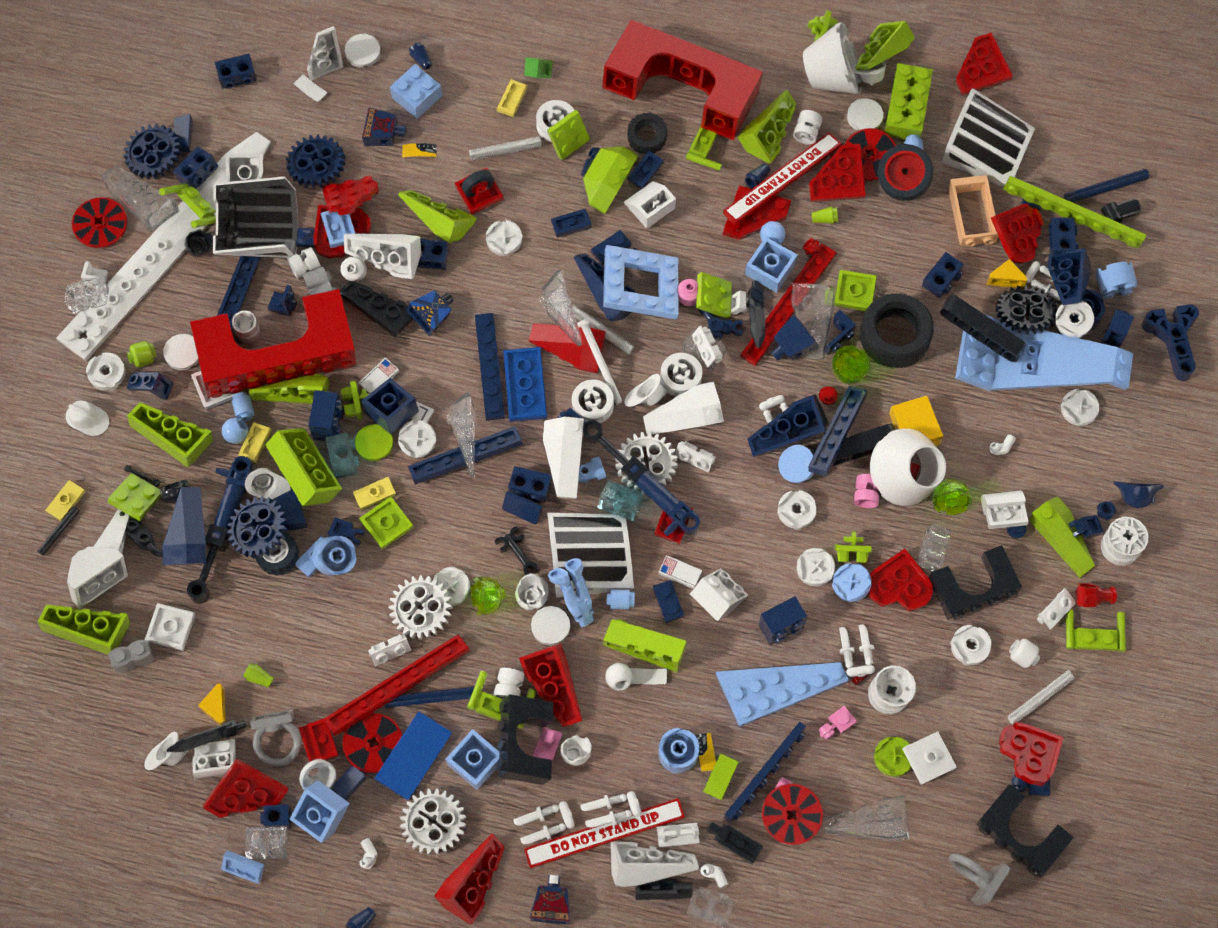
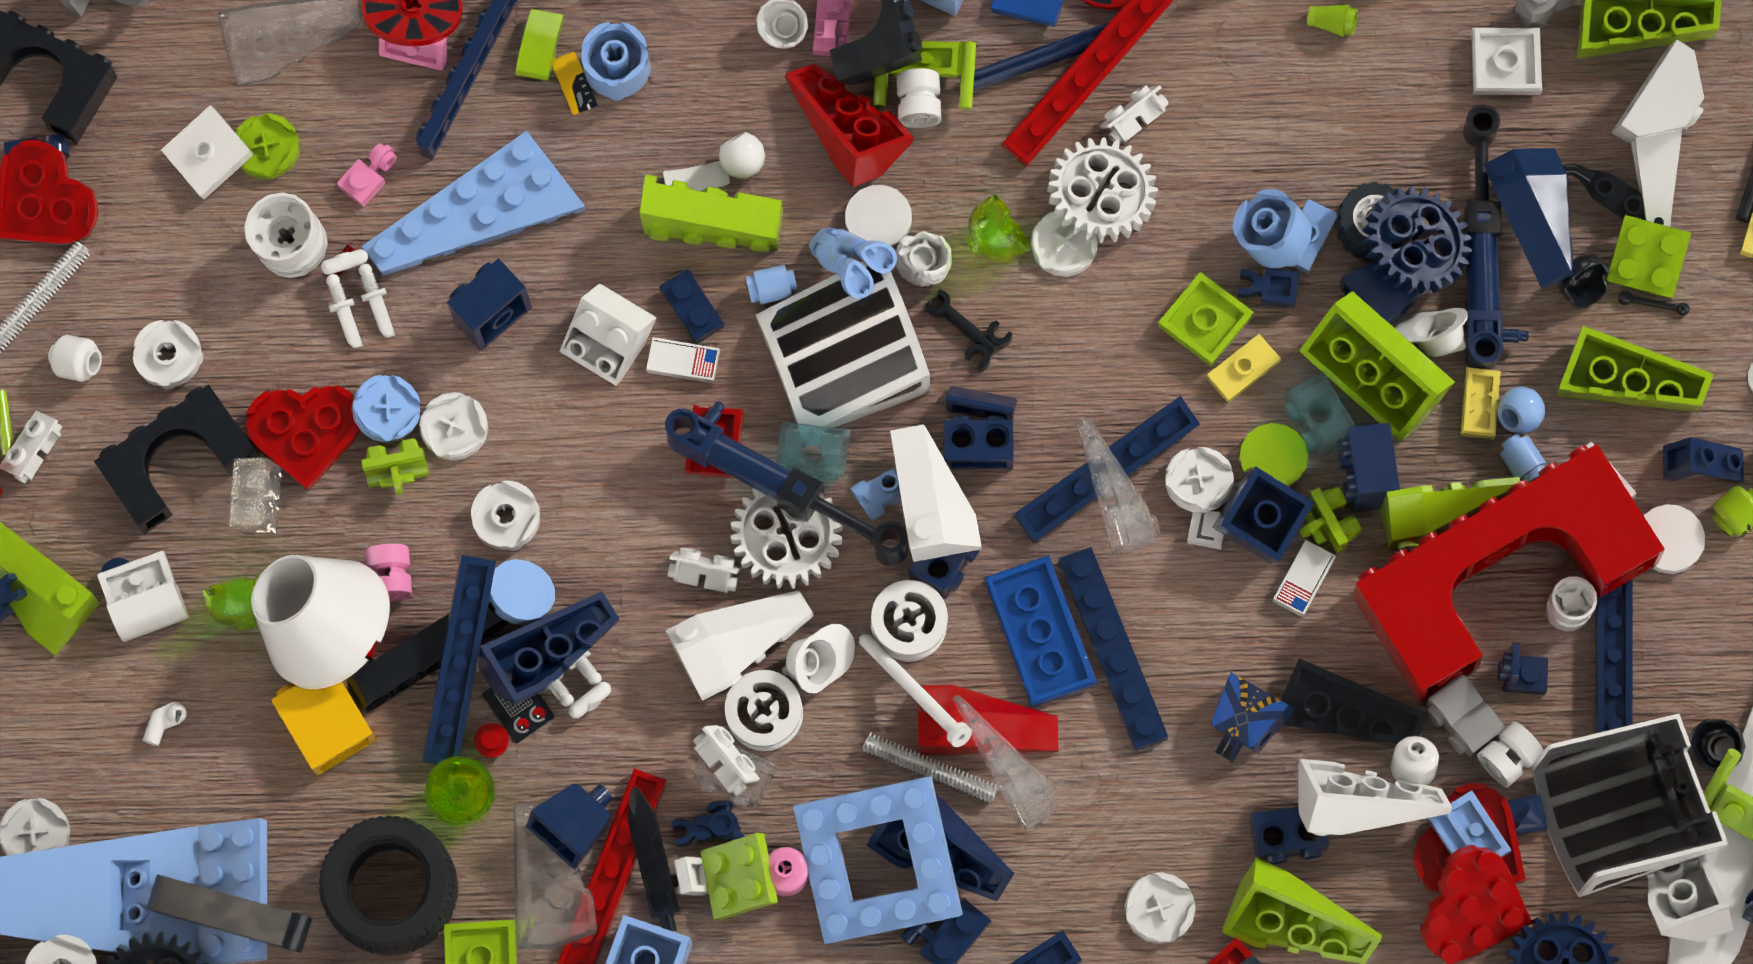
camera: 170 degrees right, 5 degrees up
dark blue bracket [825,310,856,355] -> none

